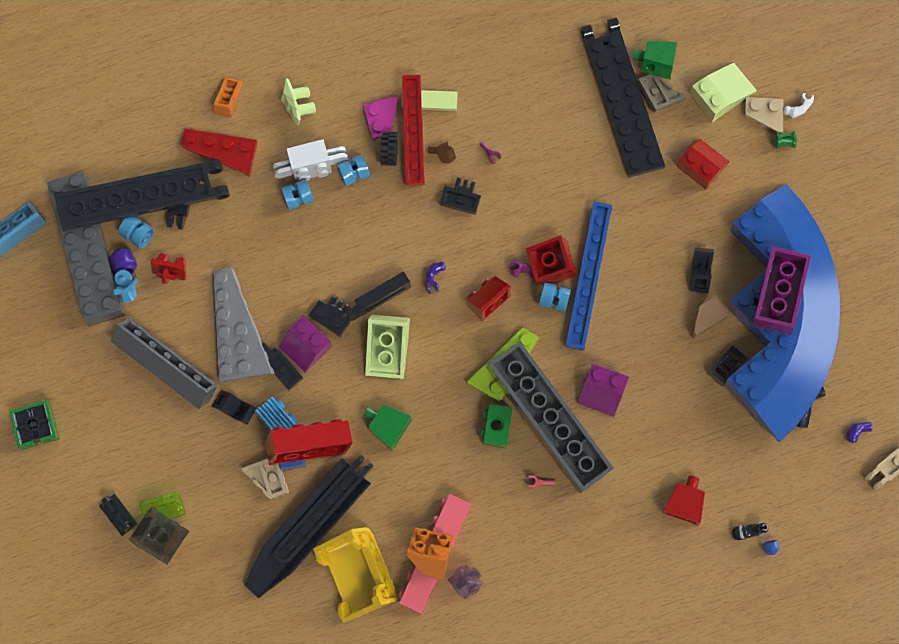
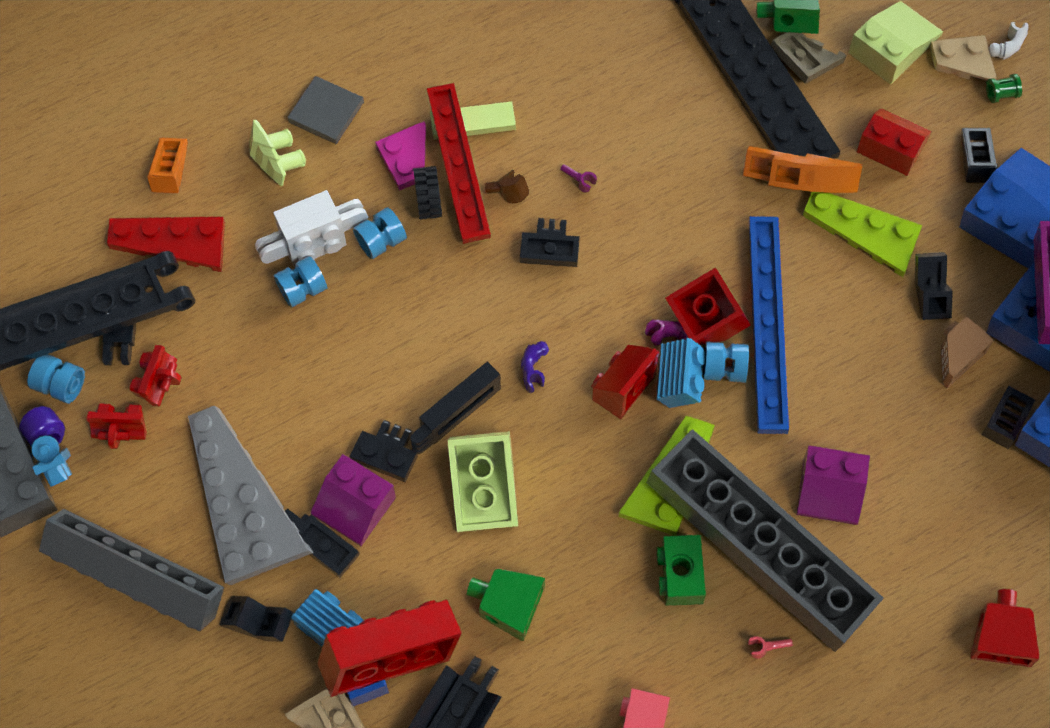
camera: 15 degrees left, 10 degrees down
none -> red hips [129,345,182,407]
none -> dark grey tile [287,76,364,144]
none -> dark azure brick [656,338,706,408]
none -> orange slope [743,146,863,193]
none -> lime wing [803,192,922,278]
none -> black slope [961,128,997,183]

